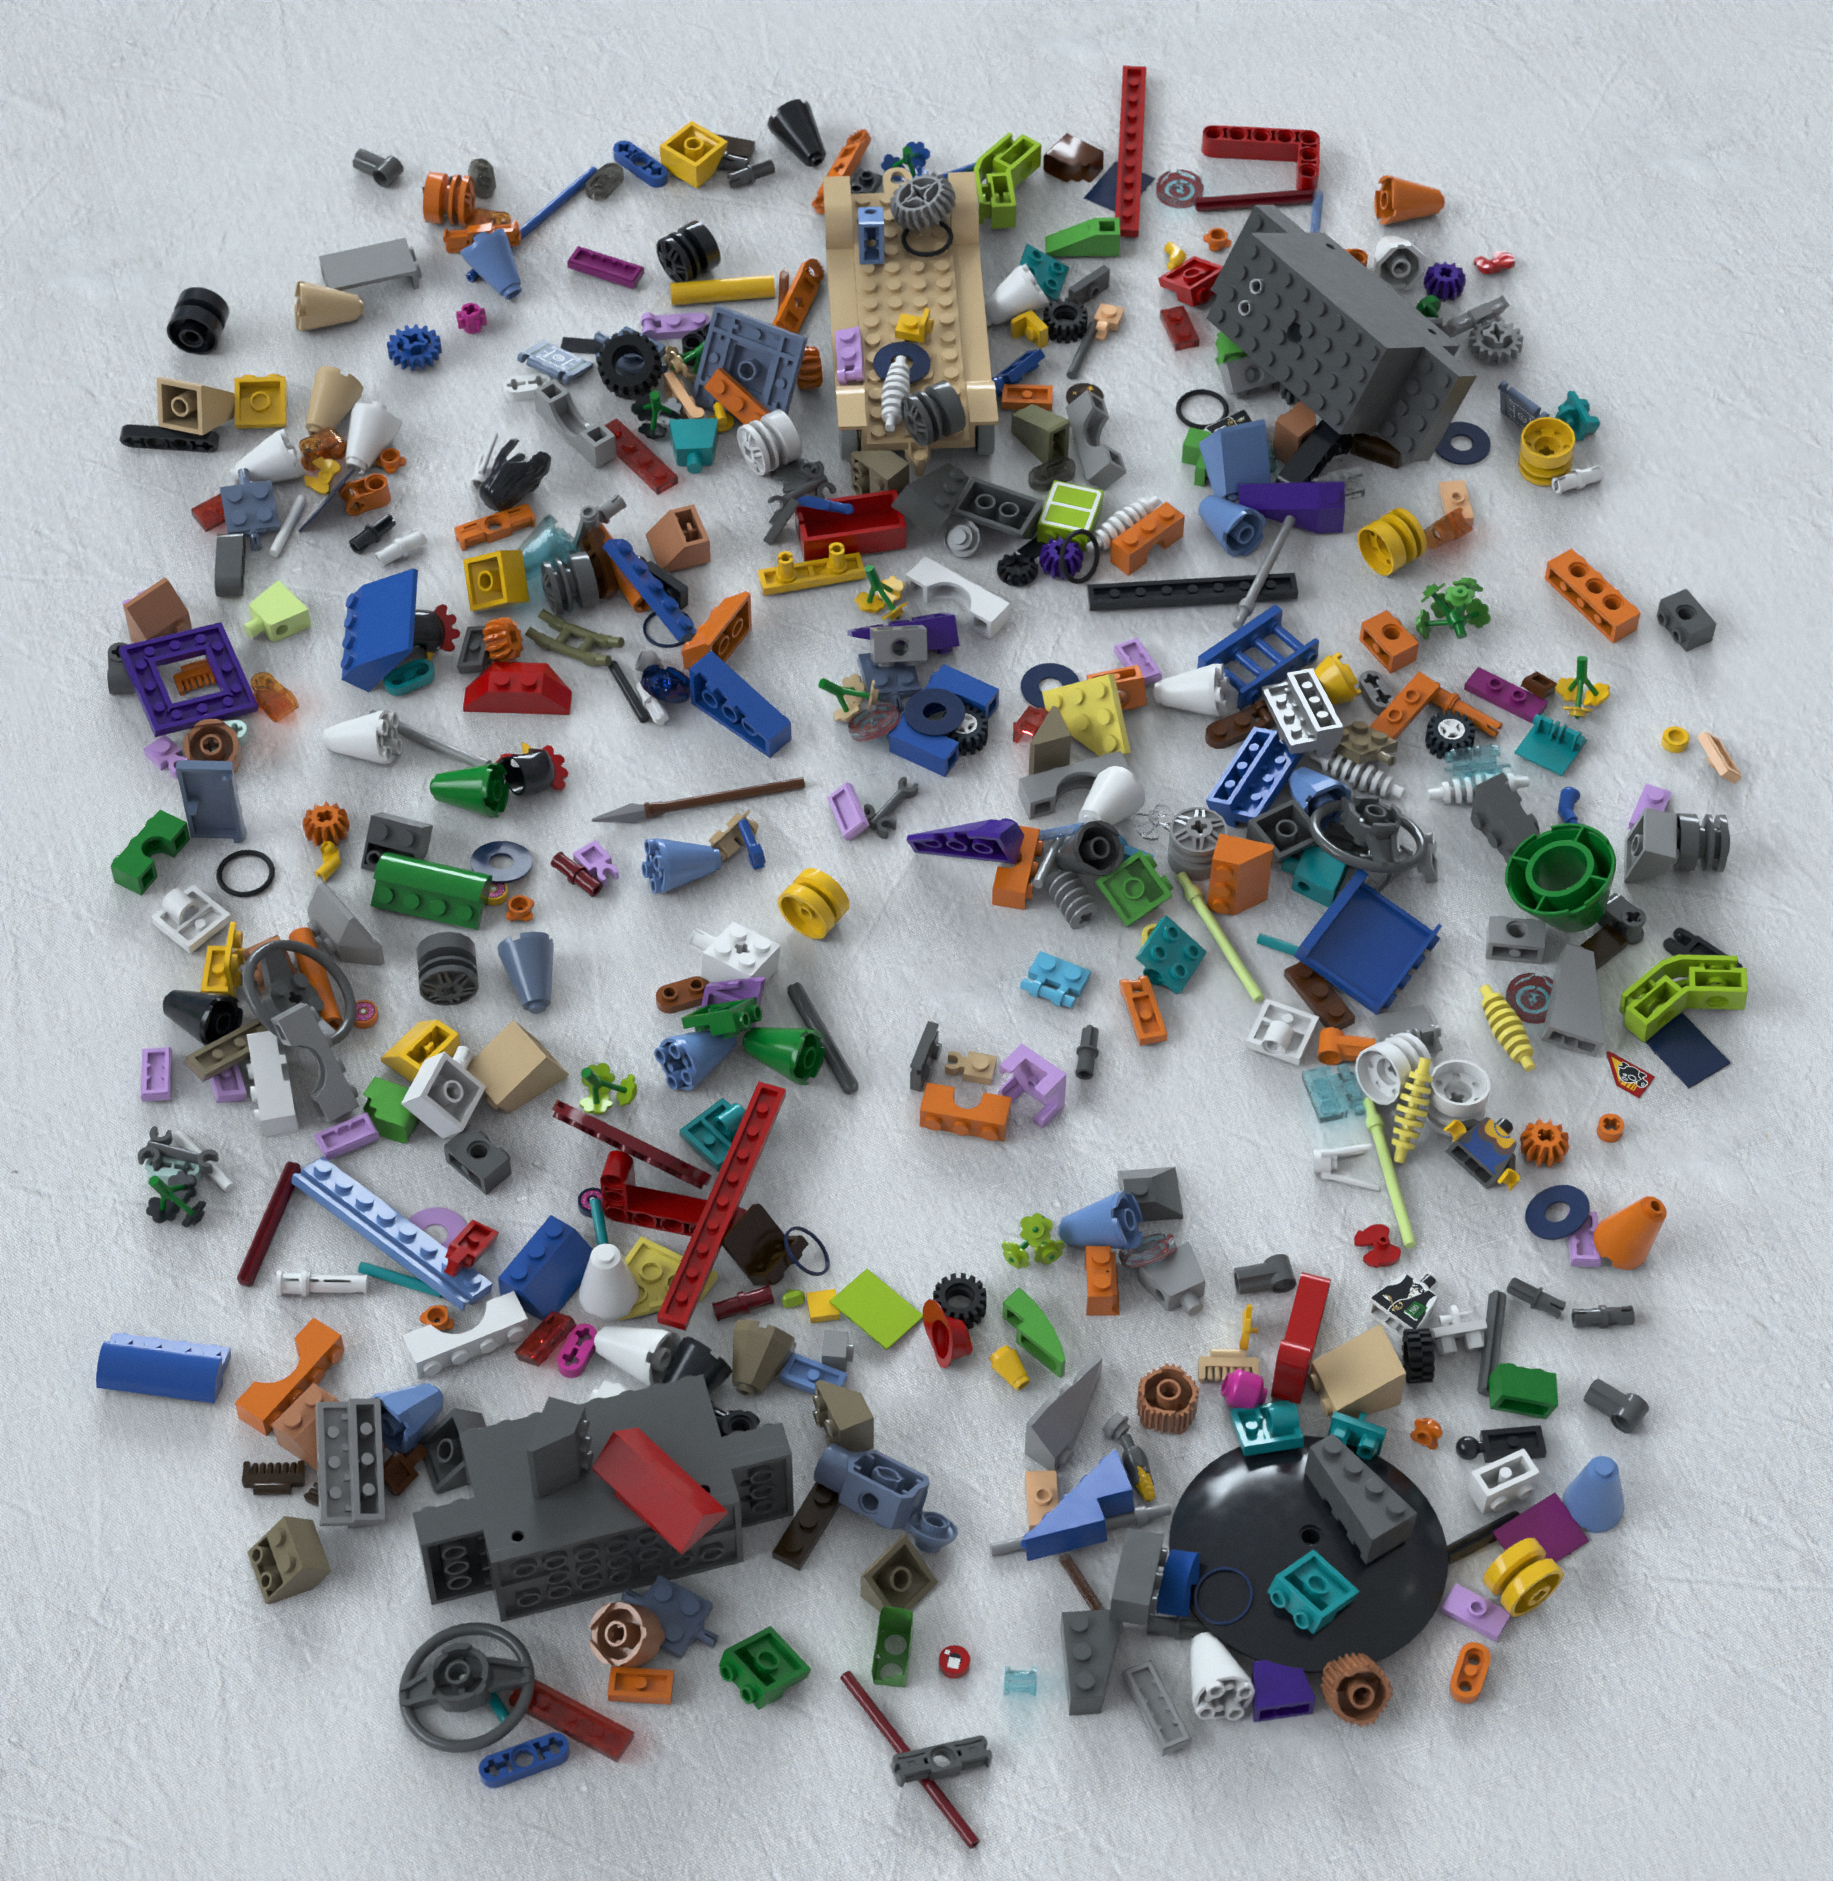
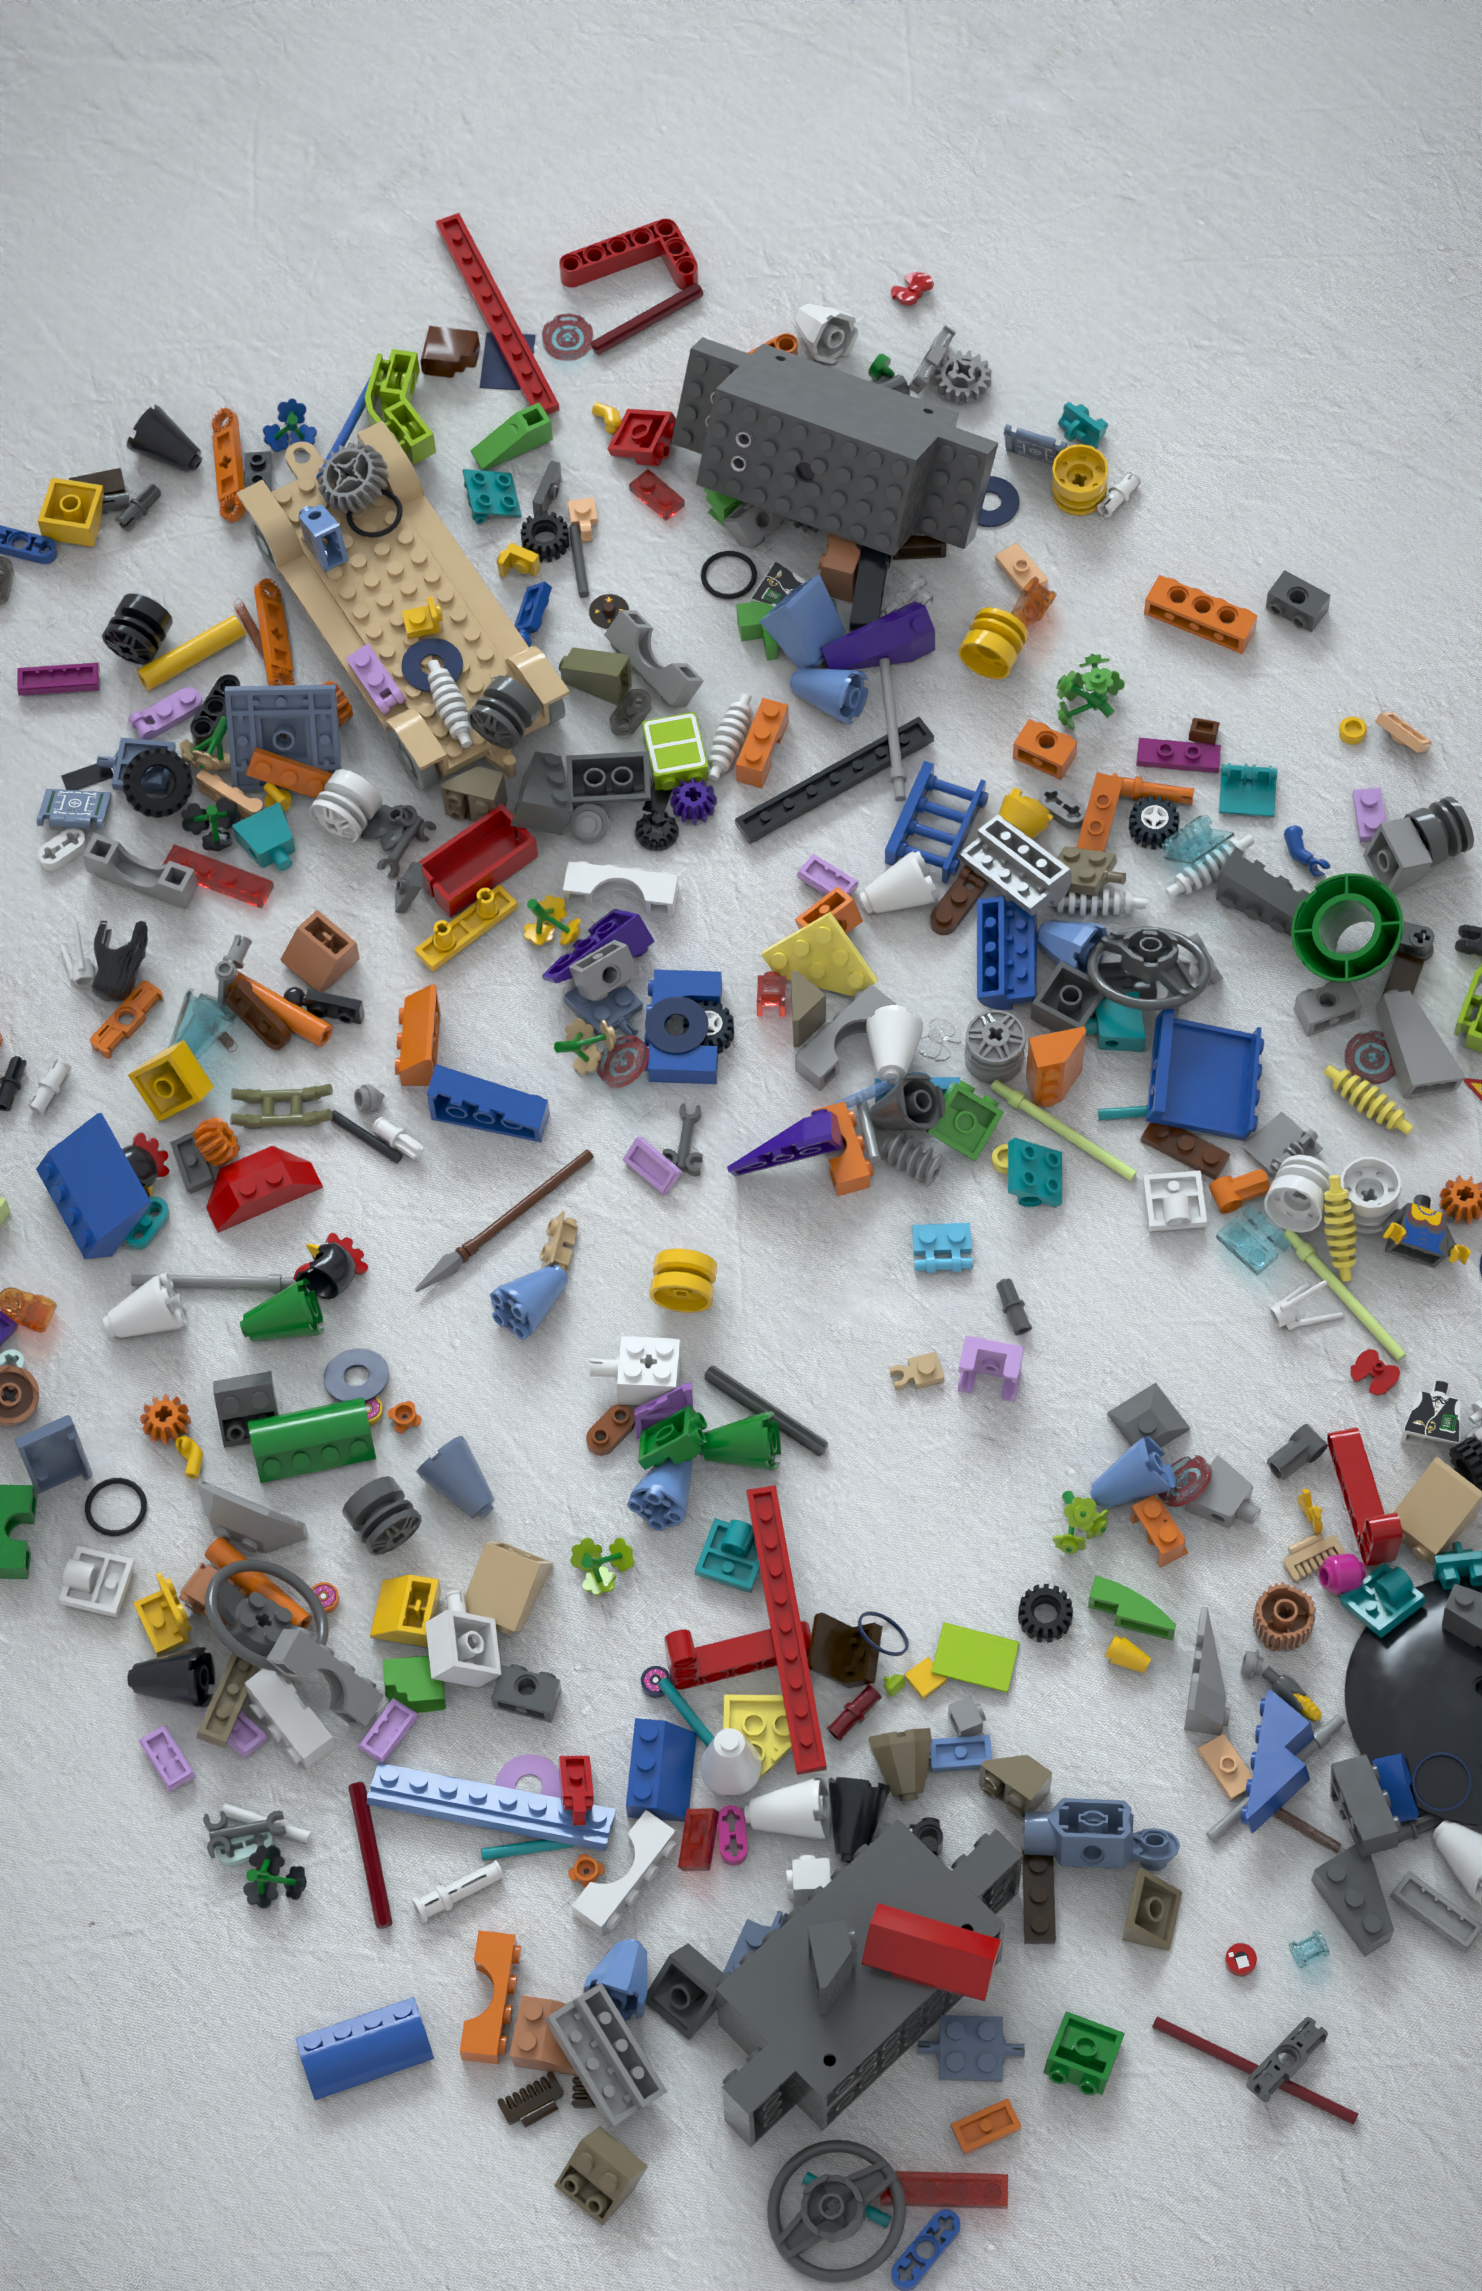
camera: 25 degrees left, 10 degrees up
reddish brown plate [383,1444,428,1496] -> none
dark grey wheel [541,551,599,615] -> none
dark red pin [550,852,603,897] -> none
dark red plate [552,1100,712,1190] -> none
lavender plate [573,840,619,887] -> none
nougat brick [589,1602,665,1668] -> none
blue plate [602,539,697,642] -> none
clear blue tile [640,664,691,703] -> none
dark blue piece [643,611,691,648] -> none
blue bar [738,819,766,870] -> none
blue piece [796,496,854,515] -> none
bright green piece [871,1606,913,1688] -> none
dark grey plate [910,1021,942,1092] -> none
orange arch [919,1082,1012,1142] -> none
red piece [922,1299,973,1369] -> none
white cone [985,264,1050,327] -> none
orange plate [1002,384,1053,411] -> none
dark blue gear [1021,663,1080,710] -> none
black tyre [1059,529,1100,584] -> none
orange plate [1119,975,1167,1046] -> none
orange plate [1203,228,1232,252] -> none
light blue piece [1310,189,1323,233] -> none
orange cone [1374,175,1445,225] -> none
dark purple gear [1423,261,1466,302] -> none
yellow plant [1555,656,1610,719] -> none

